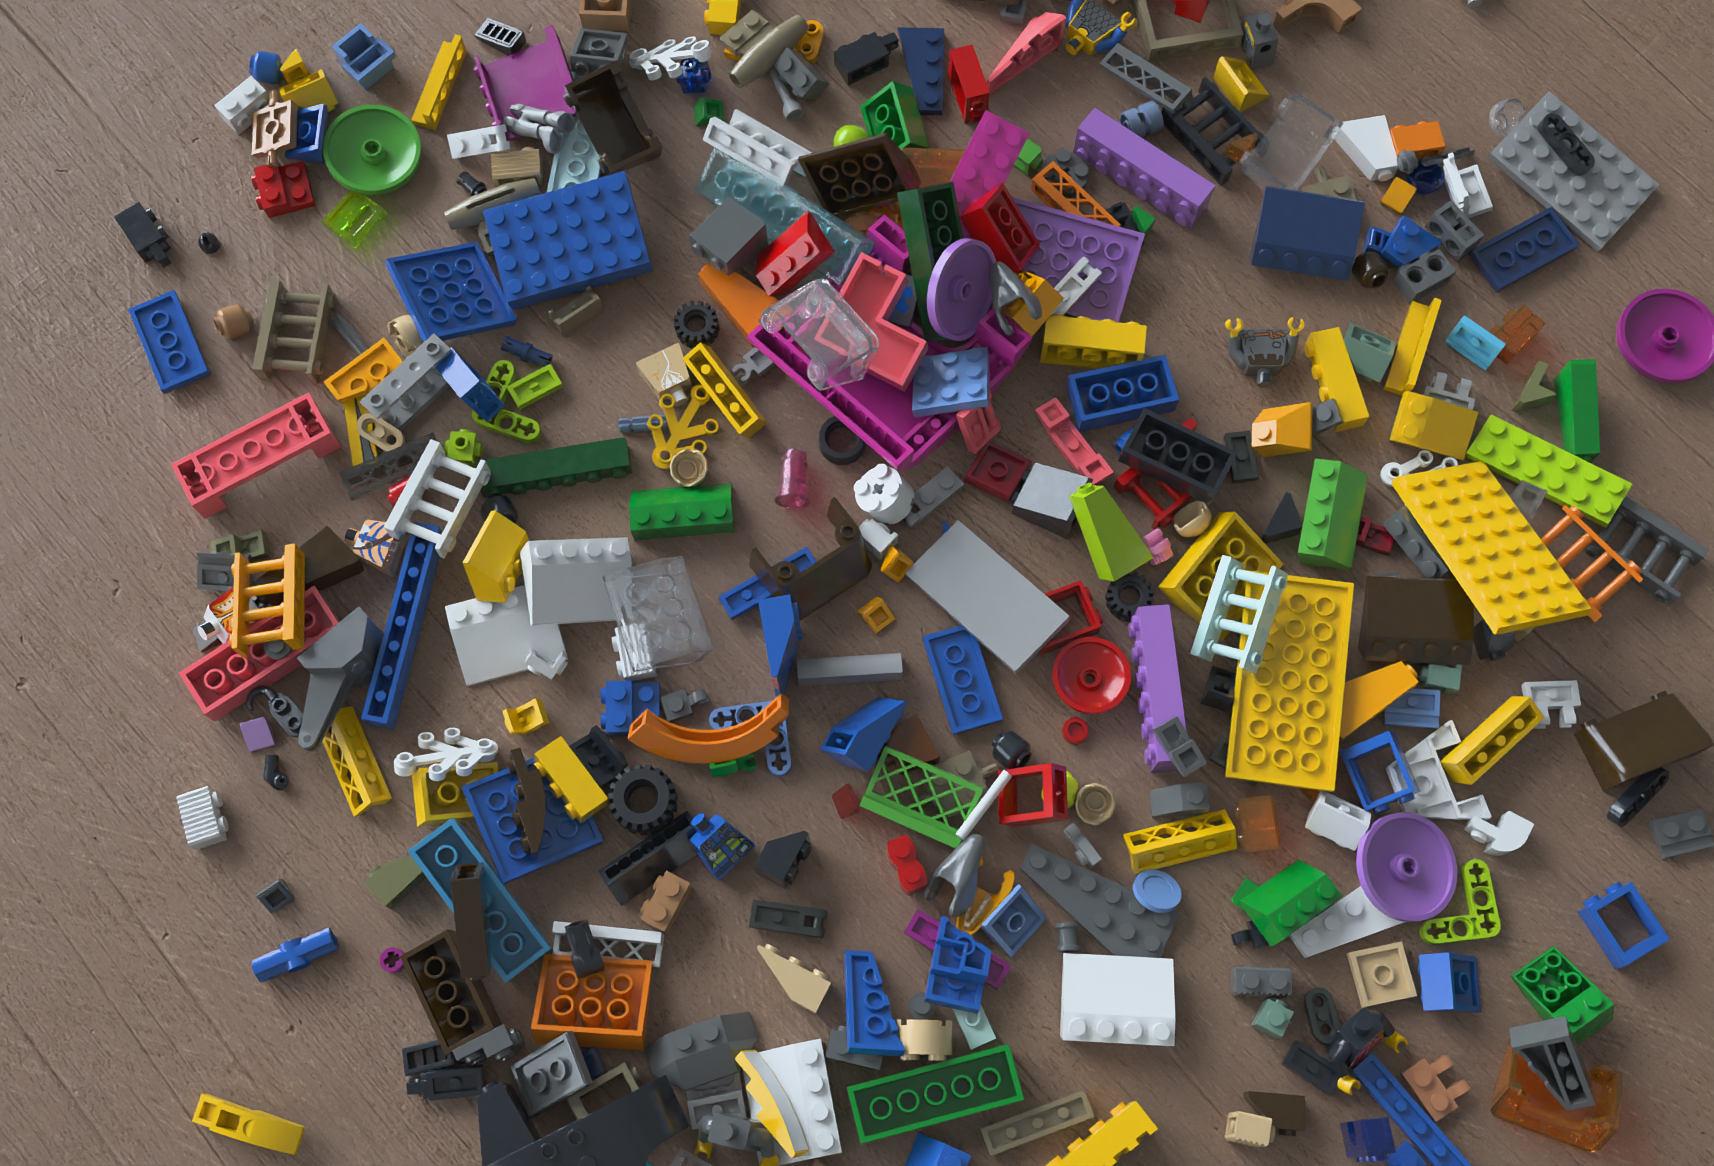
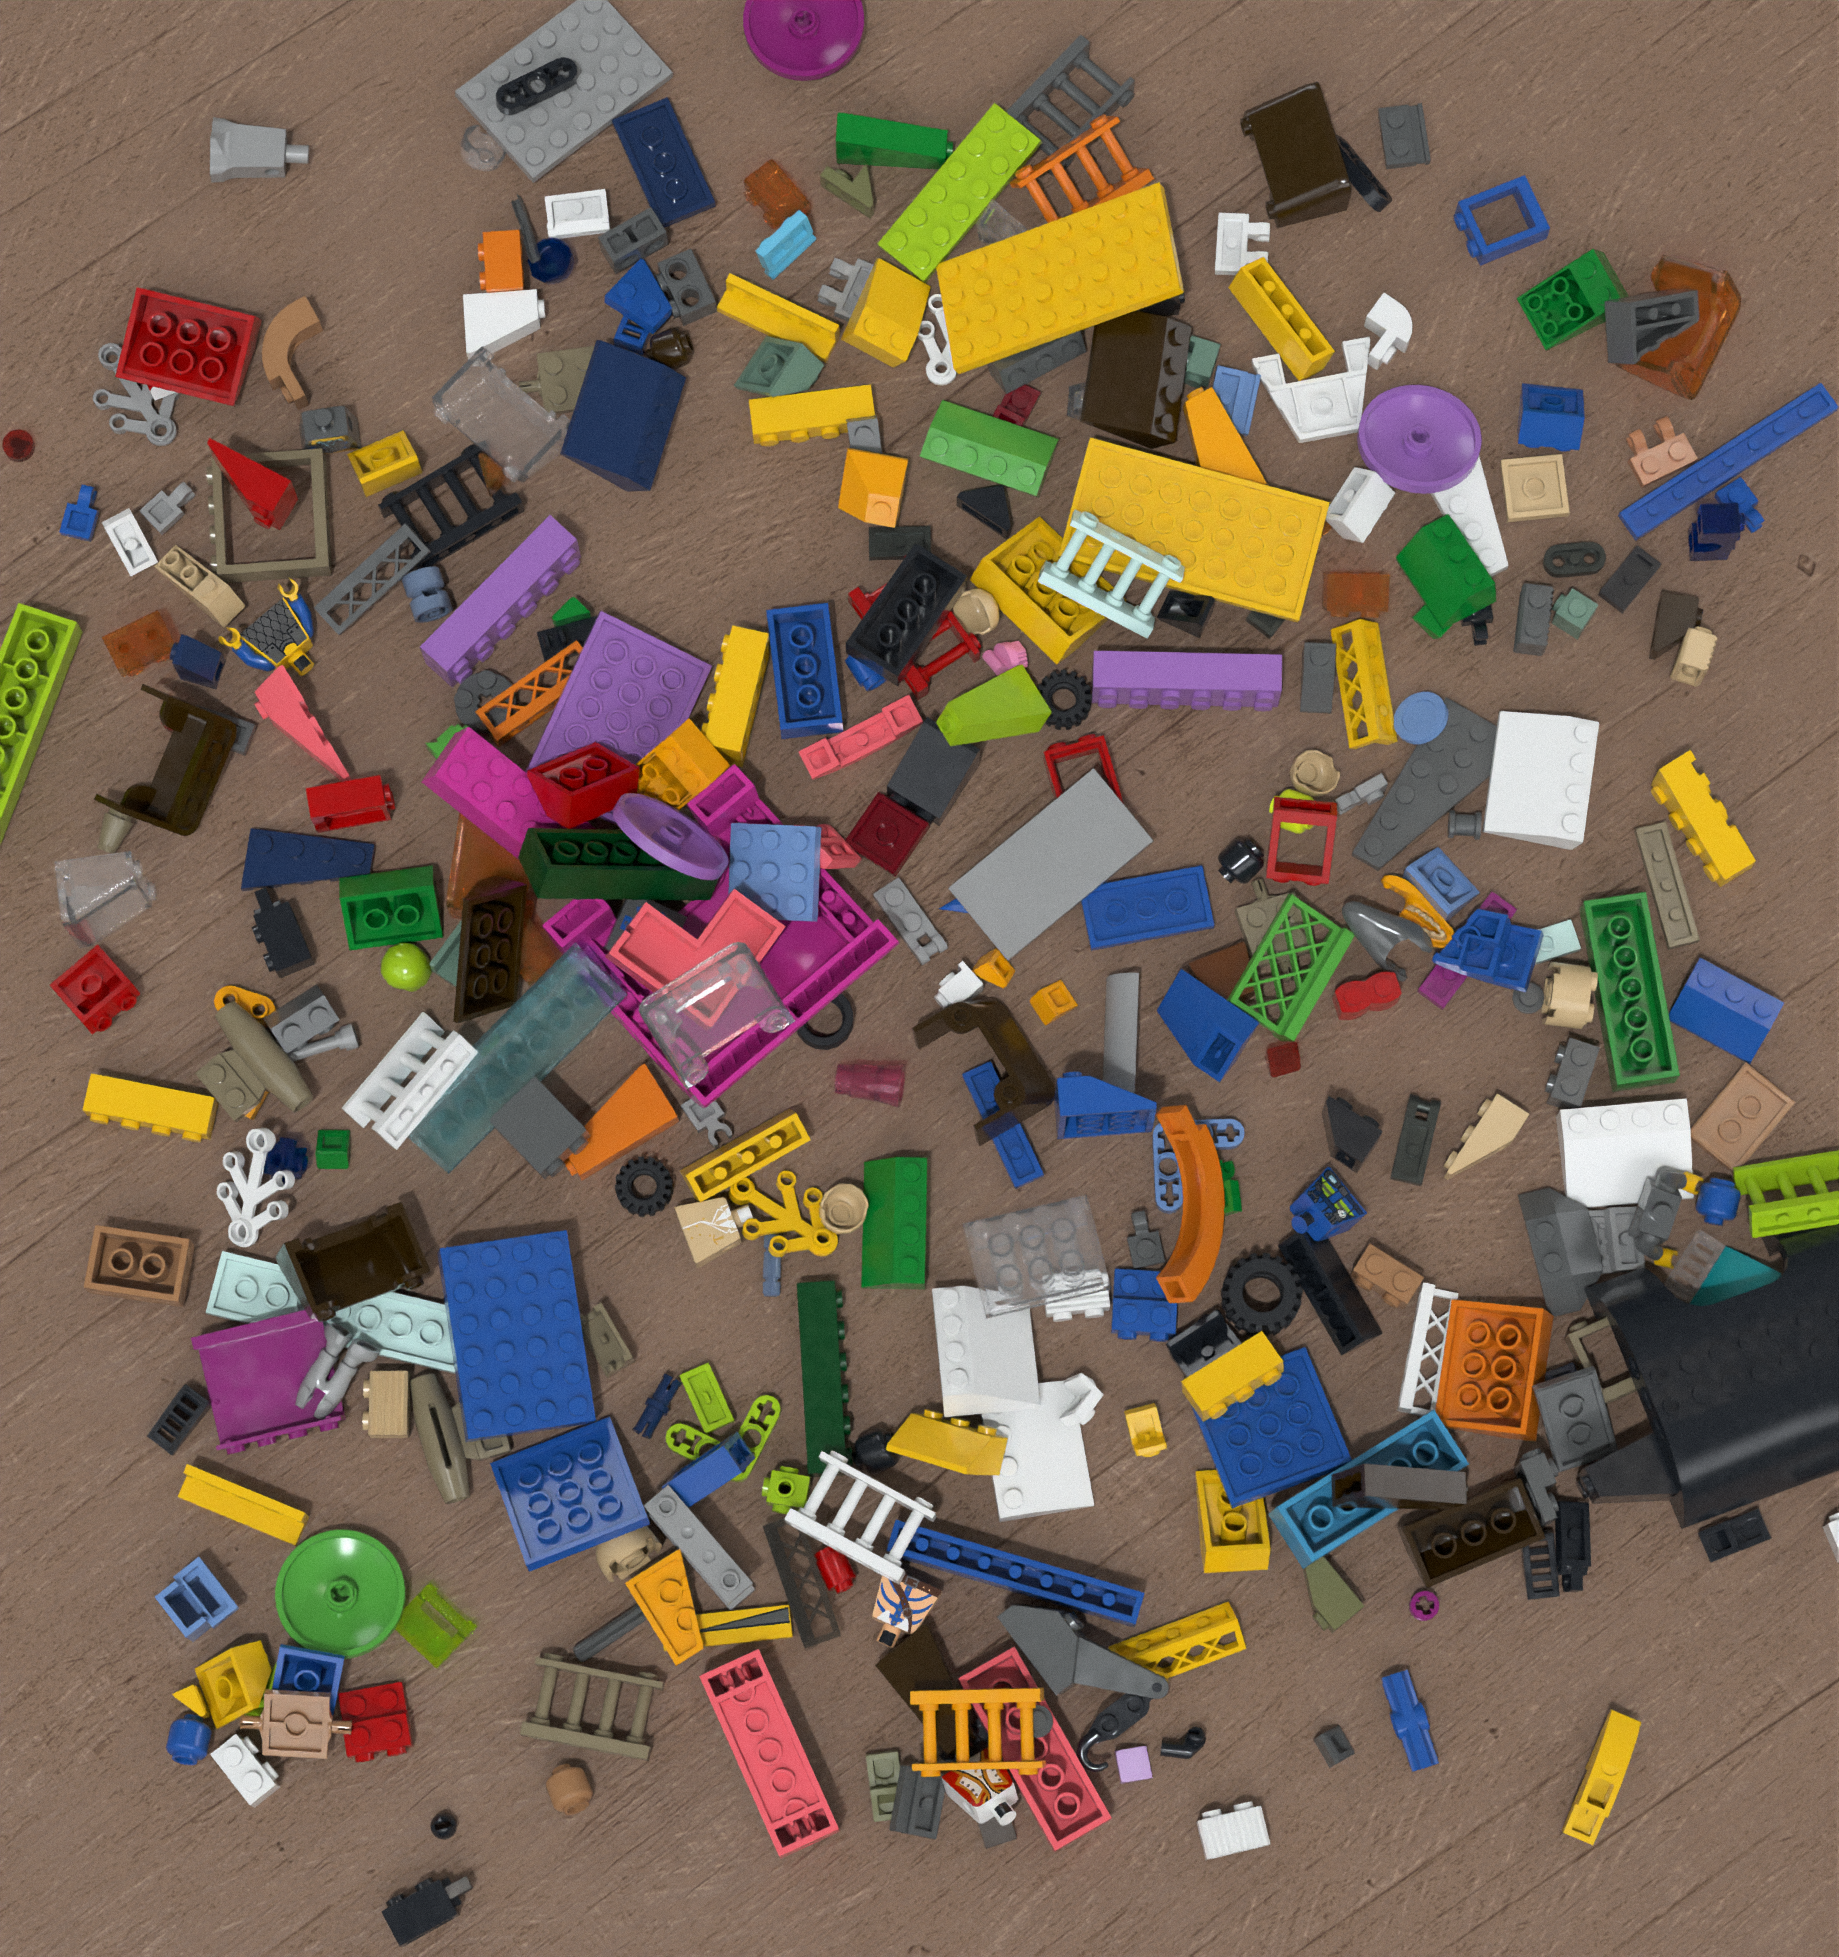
camera: 85 degrees left, 5 degrees up
blue plate [128,290,210,394] -> none
tan plate [357,413,405,453] -> none
white plant [394,728,498,781] -> none
white plate [447,124,511,159] -> none
black pin [456,171,487,197] -> none
dark brown slope [506,747,545,860] -> none
black piece [565,919,604,979] -> none
dark grey plate [570,28,627,76] -> none
slope [735,1050,809,1158] -> none
red slope [756,211,835,296] -> none
blue wing [844,950,905,1056] -> none
white brick [854,464,914,524] -> none
white bar [956,770,1012,840] -> none
dark grey animal [989,261,1042,336] -> none
white plate [1051,257,1102,315] -> none
red dish [1052,637,1131,714] -> none
red tile [1062,717,1089,745] -> none
dark grey slope [1152,716,1207,777] -> none
dark grey torso [1225,317,1304,388] -> none
black torso [1326,1007,1408,1096] -> none
blue window [1340,731,1421,814] -> none
light orange slope [1380,177,1417,215] -> none
dark grey plate [1397,150,1418,174] -> none
lime beam [1419,859,1501,945] -> none

